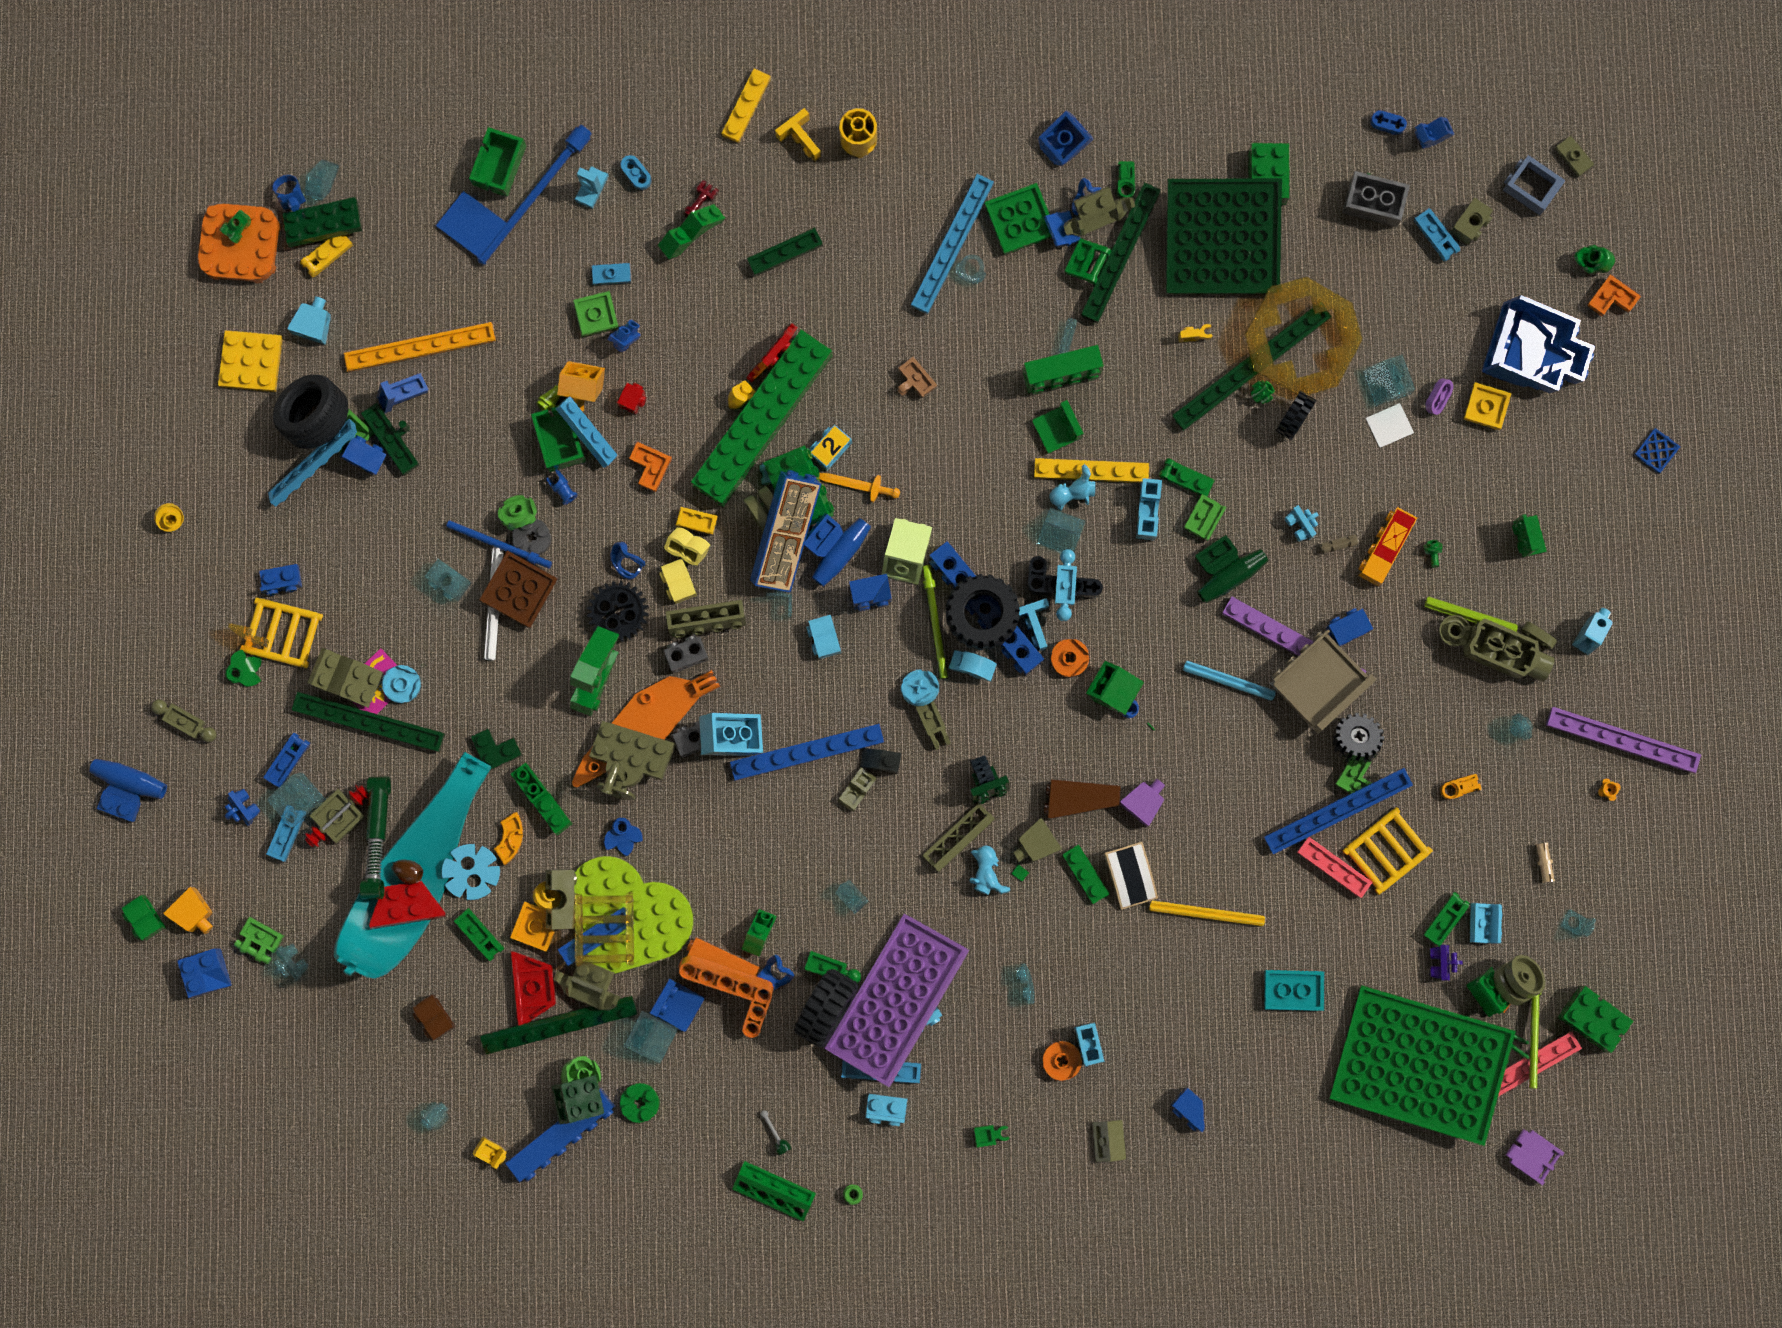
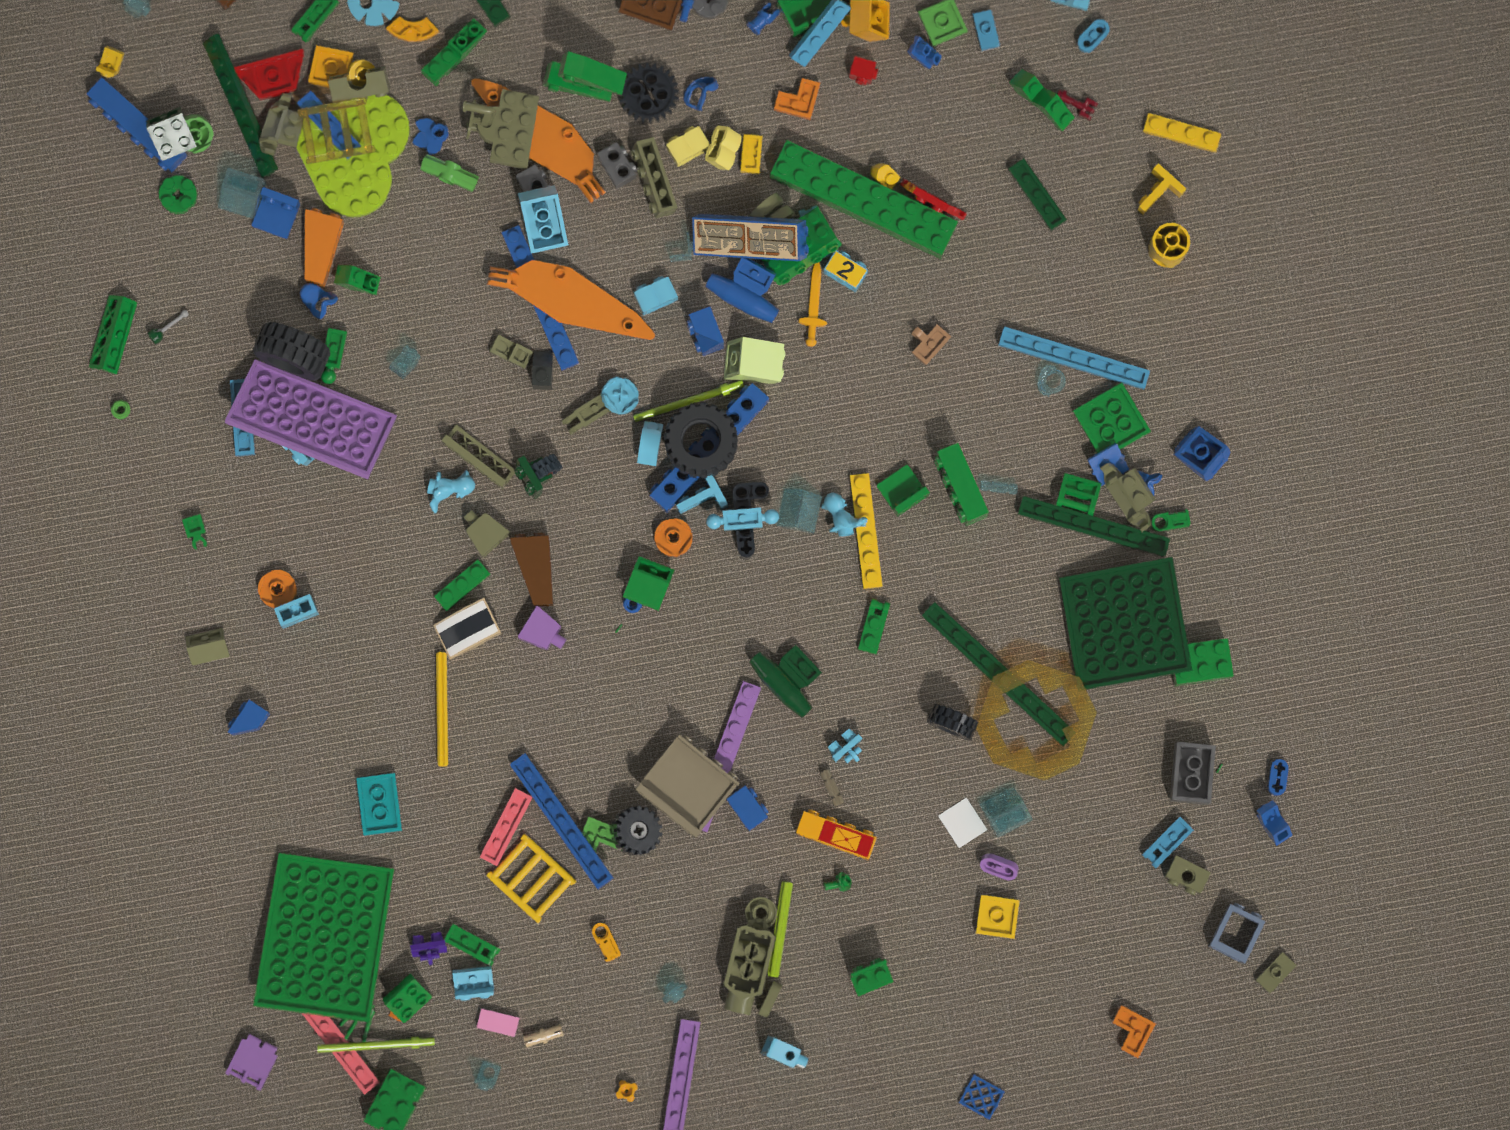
camera: 75 degrees right, 0 degrees up
orange beam [679,955,774,1038] -> none
medium azure bracket [865,1094,907,1126] -> none
green window [1011,864,1029,881] -> none
clear light blue slope [1016,963,1035,1004] -> none
medium azure arch [1136,478,1162,540] -> none
yellow plate [1178,324,1212,343] -> none
medium azure axle [1183,661,1276,700] -> none
bright green plate [1184,494,1226,541] -> none
green gear [1251,380,1275,404] -> none
blue panel [1482,295,1595,394] -> none
olive wheel [1494,955,1546,1006] -> none
green head [1574,245,1615,274] -> none
none -> bright green piece [420,154,479,192]
none -> bright pink tile [477,1009,519,1037]
none -> orange wing [487,260,655,340]

